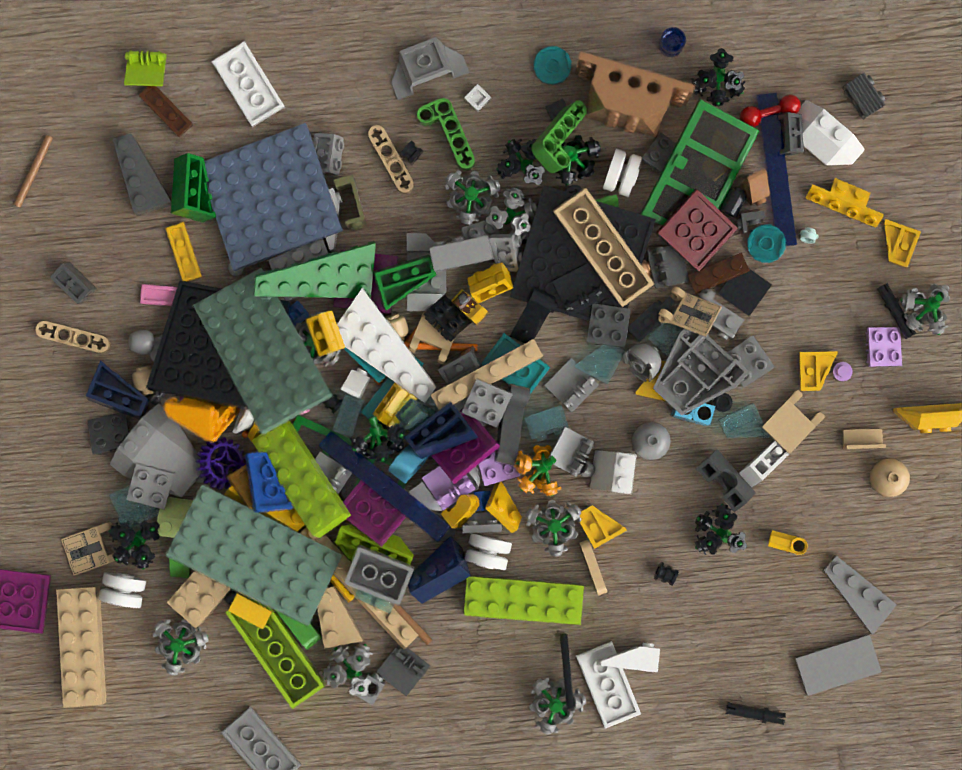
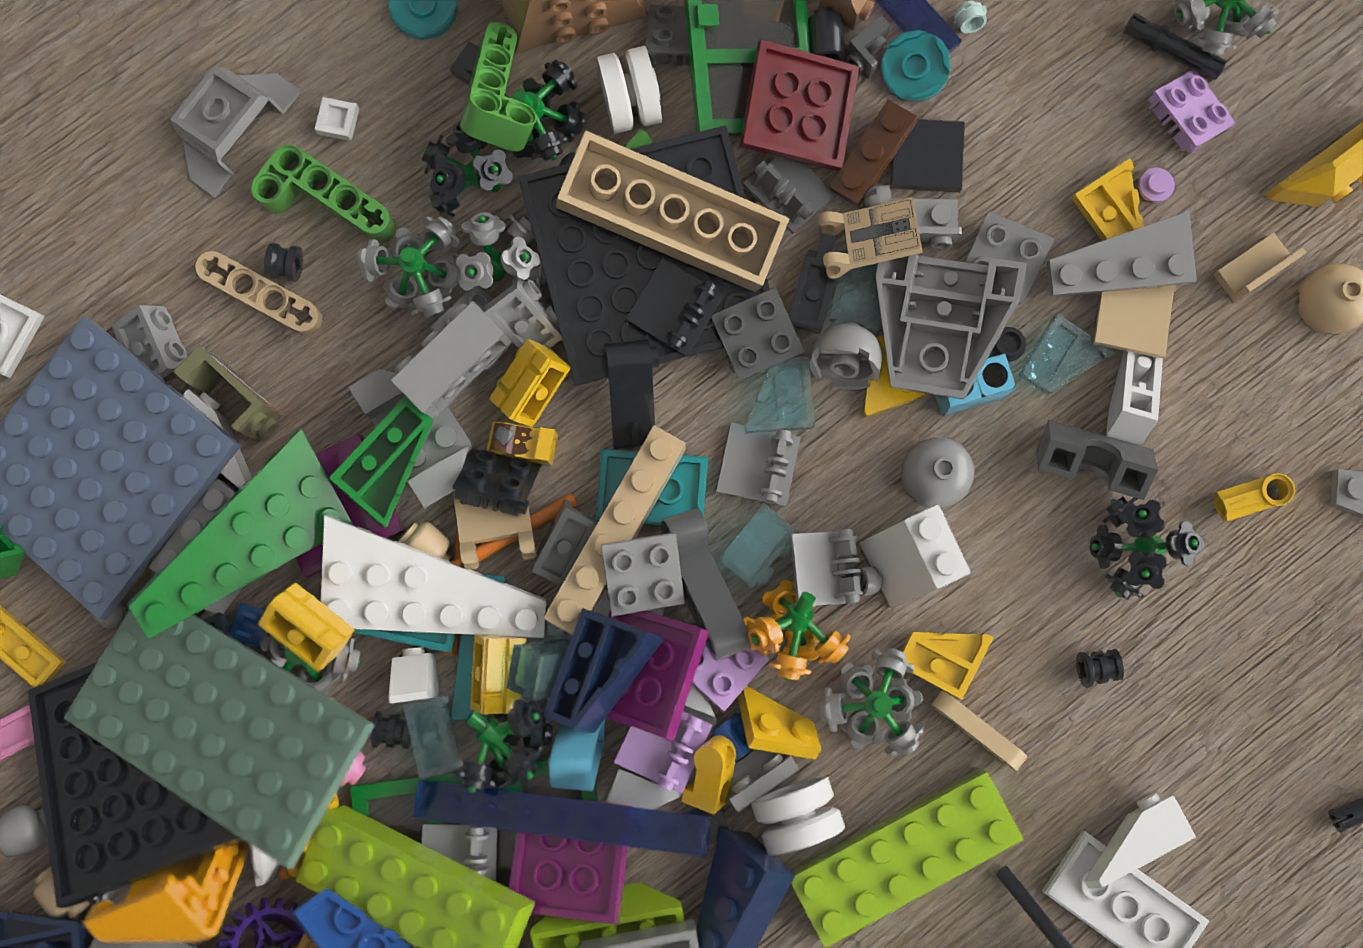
camera: 35 degrees left, 5 degrees down
none -> light grey wing [1047,211,1197,297]

